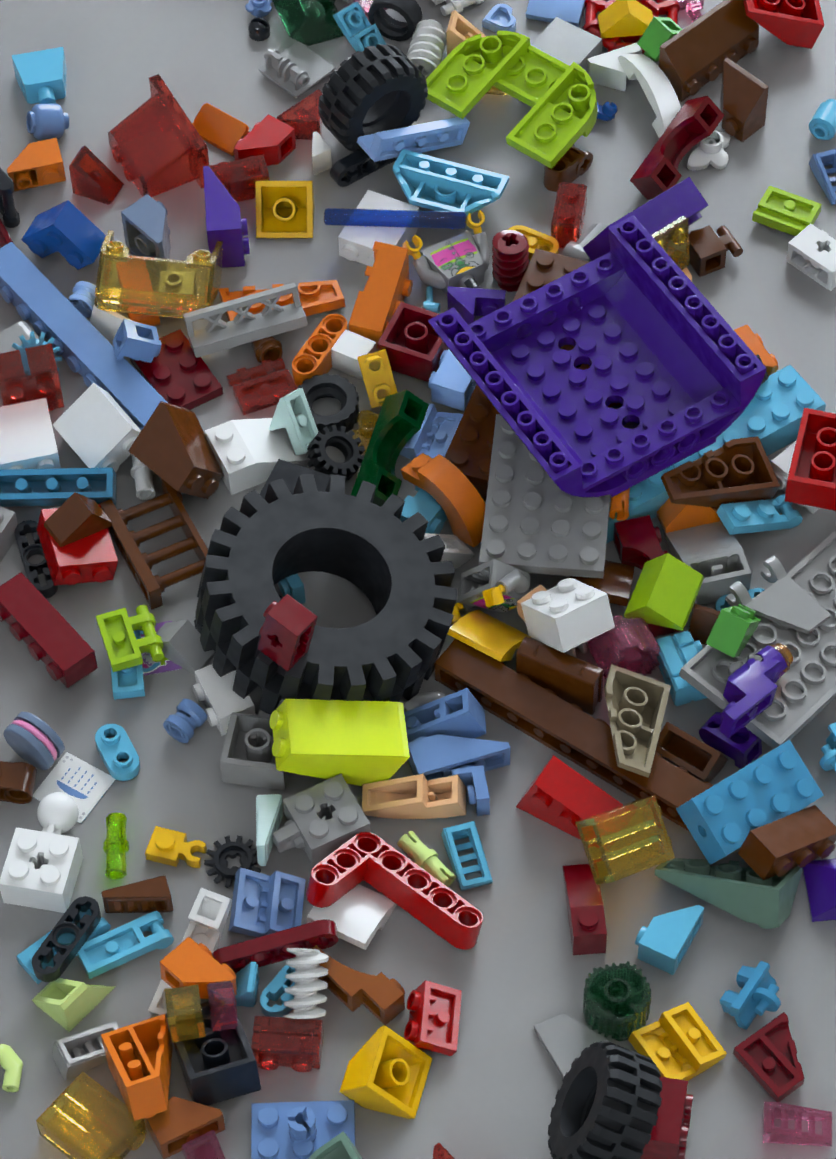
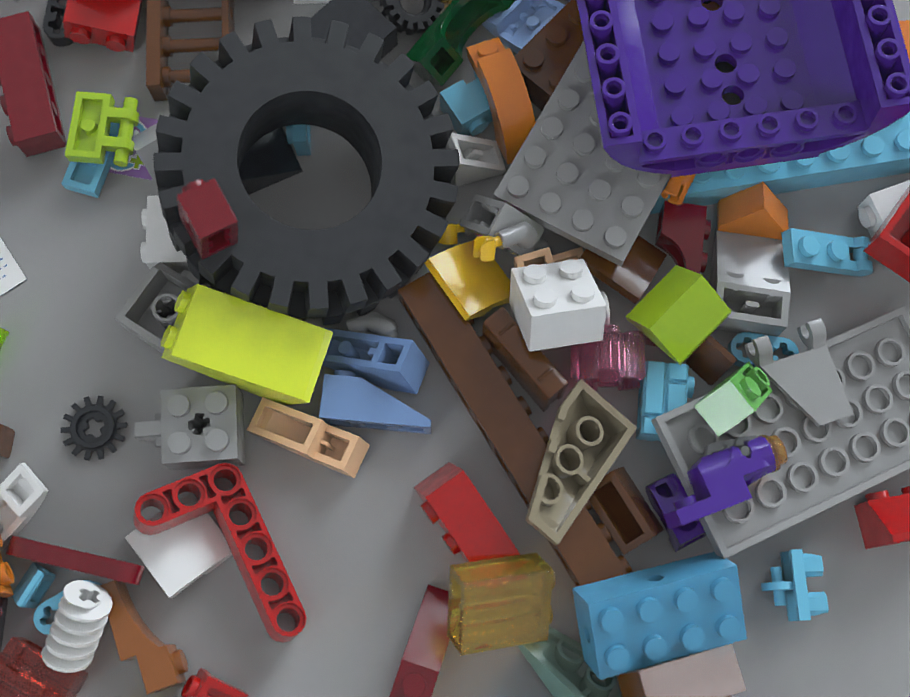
camera: 20 degrees right, 20 degrees up
medium azure plate [95,724,140,781] -> none
yellow plate [145,826,207,868] -> none
medium blue wheel [163,699,207,743] -> none
medium blue slope [229,867,306,937] -> none
light aqua slope [256,794,283,866] -> none
yellowish green pin [397,831,456,887] -> none
medium azure slope [441,821,493,891] -> none
medium blue bracket [451,765,490,816] -> none
reddish brown wedge [661,436,780,508] -> none

